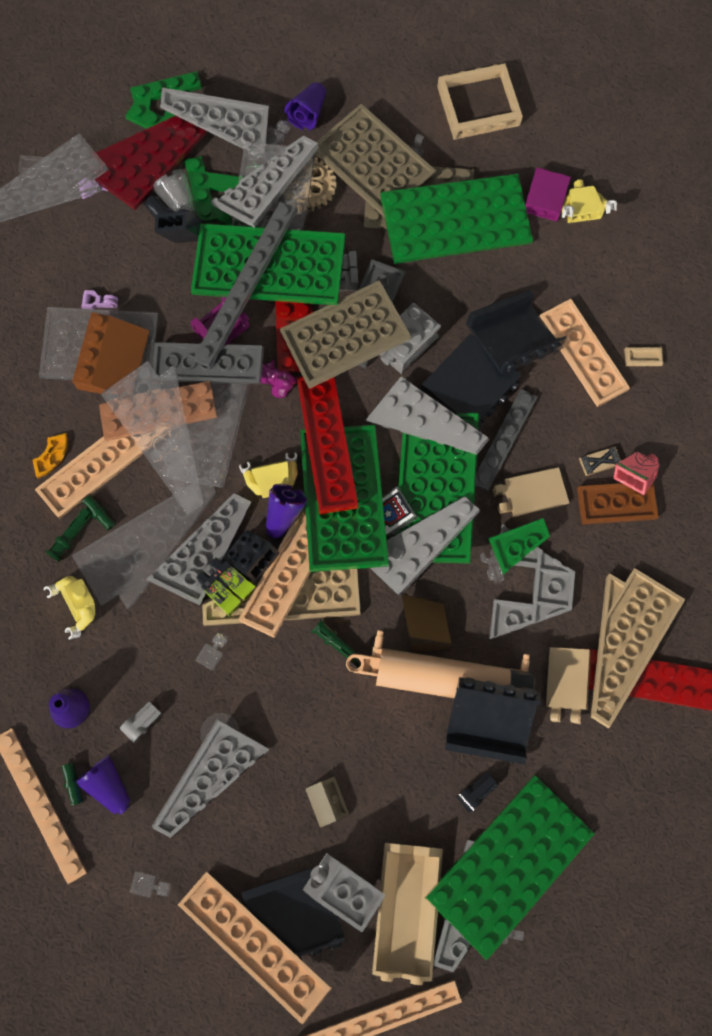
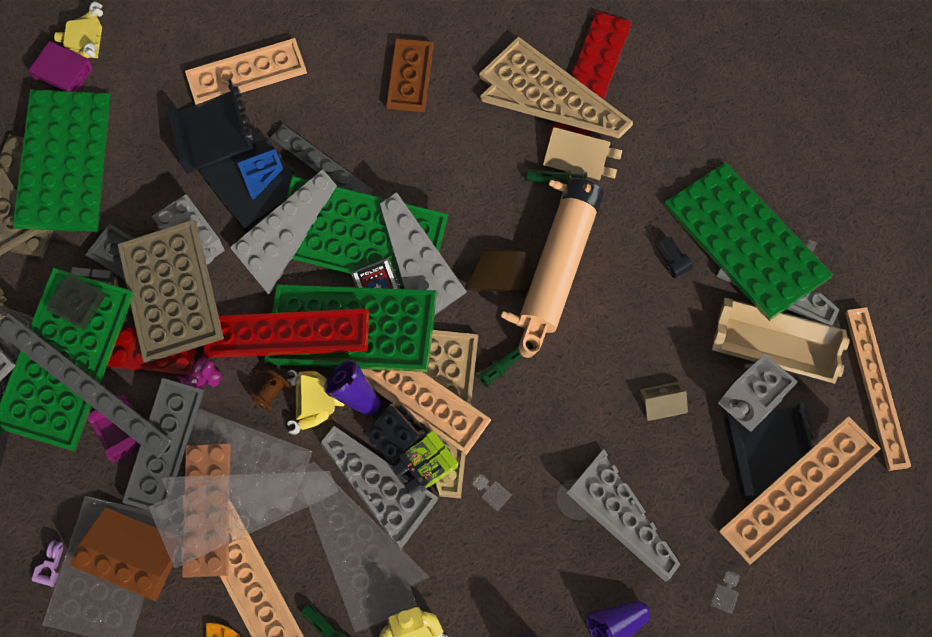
camera: 75 degrees left, 5 degrees down
dark green pin [82,495,116,531] -> none
light grey piece [120,702,162,743] -> none
black panel [445,677,541,765] -> none
clear plate [480,550,504,585] -> none
green wing [488,518,550,575] -> none
light grey wing [489,524,575,639] -> none
tan tile [492,467,569,517] -> none
tile [579,447,621,476] -> none
coral torso [613,452,659,495] -> none
tan tile [624,347,663,366] -> none
none -> clear smoke plate [46,273,106,331]
none -> blue wing [238,149,283,200]
none -> reddish brown hose [249,369,291,412]
none -> dark green pin [527,169,588,184]

